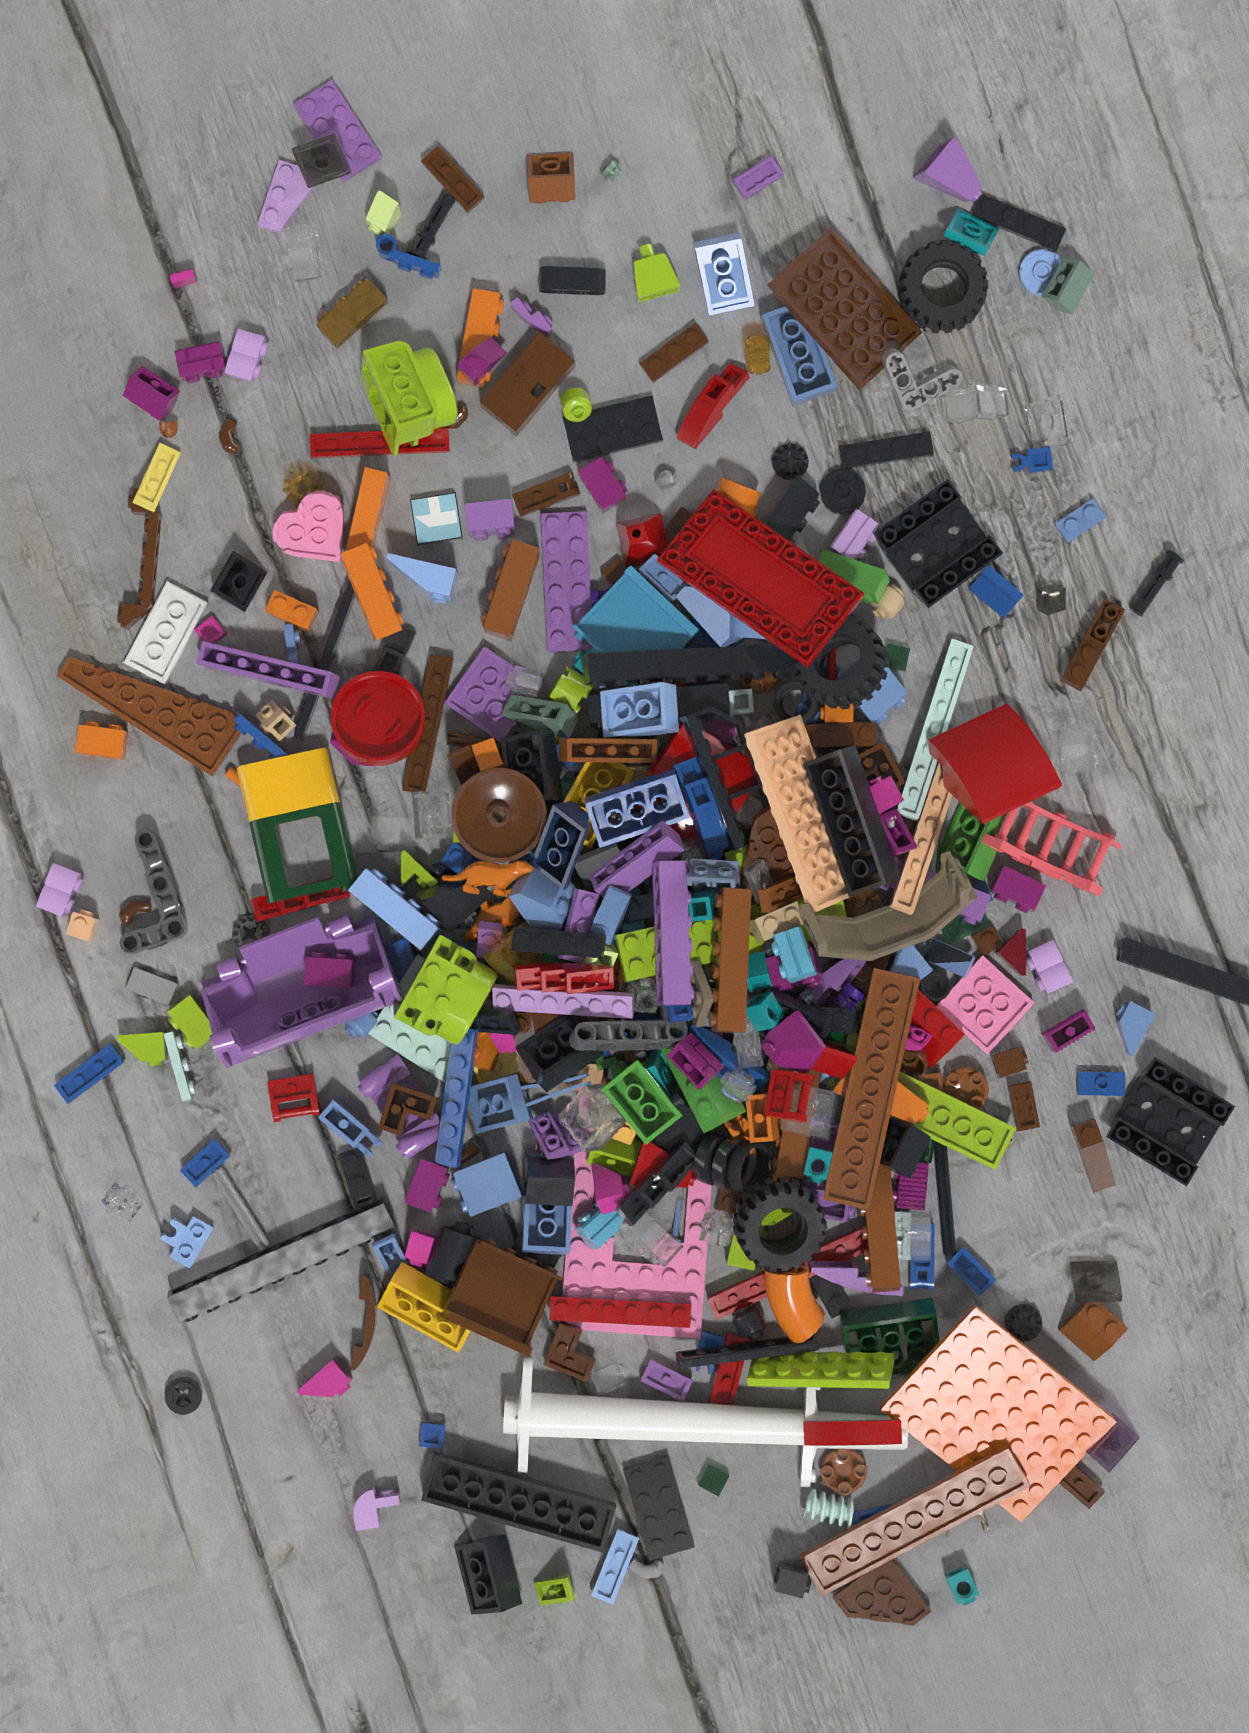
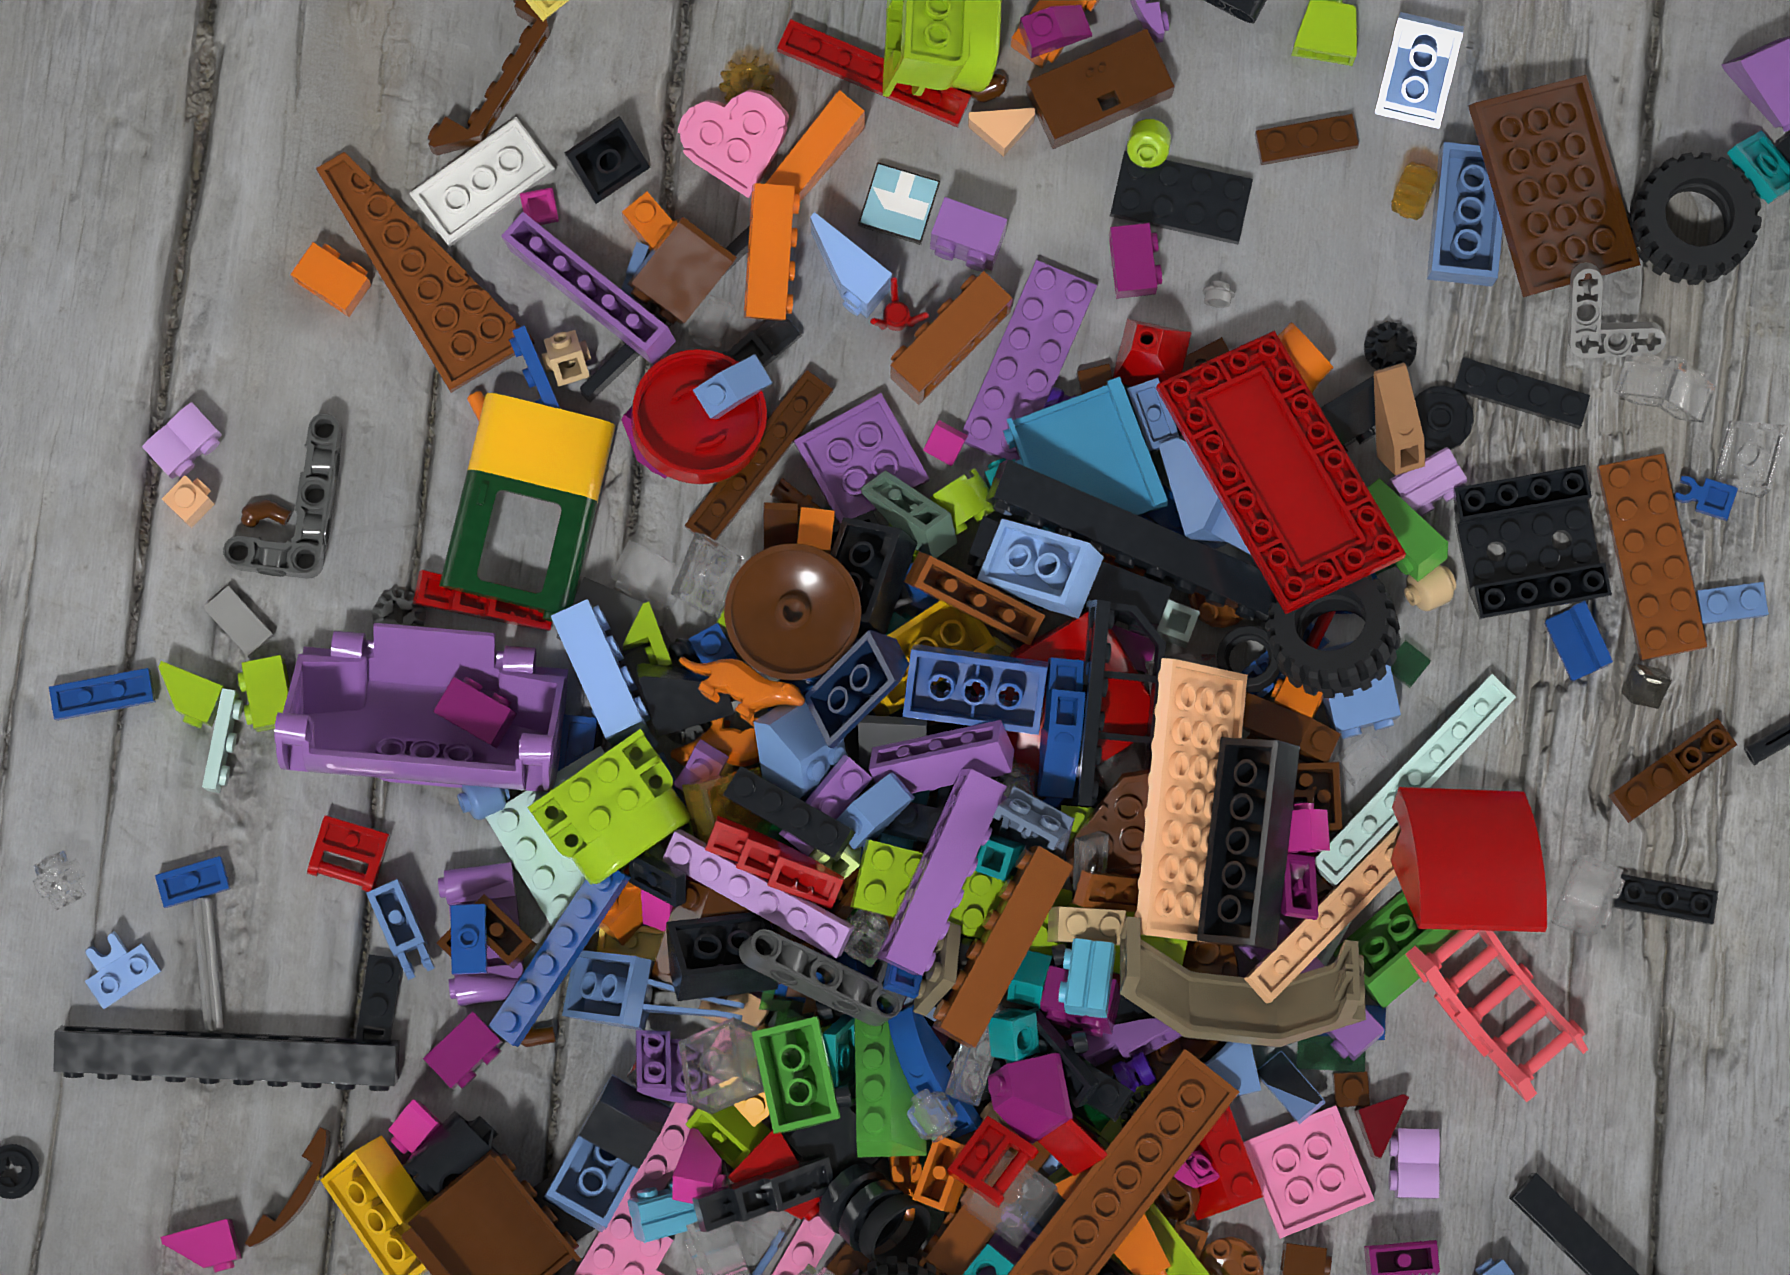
camera: 20 degrees right, 5 degrees down
medium blue slope [372,1232,410,1275] -> none
medium blue slope [451,1151,523,1217] -> none
clear brick [506,665,543,699] -> none
reddish brown plate [512,472,581,517] -> none
magenta brick [667,1032,724,1090] -> none
red slope [677,363,750,449] -> none
black piece [920,971,951,1002] -> none
magenta brick [990,865,1047,914] -> none
none -> blue plate [450,904,487,975]
none -> reddish brown slope [627,217,737,325]
none -> medium blue slope [693,354,773,419]
none -> red plant [870,277,929,331]
none -> dark pink tile [923,420,968,466]
none -> light nougat slope [968,108,1035,157]
none -> medium nougat slope [1374,363,1425,475]
none -> dark orange plate [1597,453,1707,661]
none -> black tile [1612,874,1719,925]

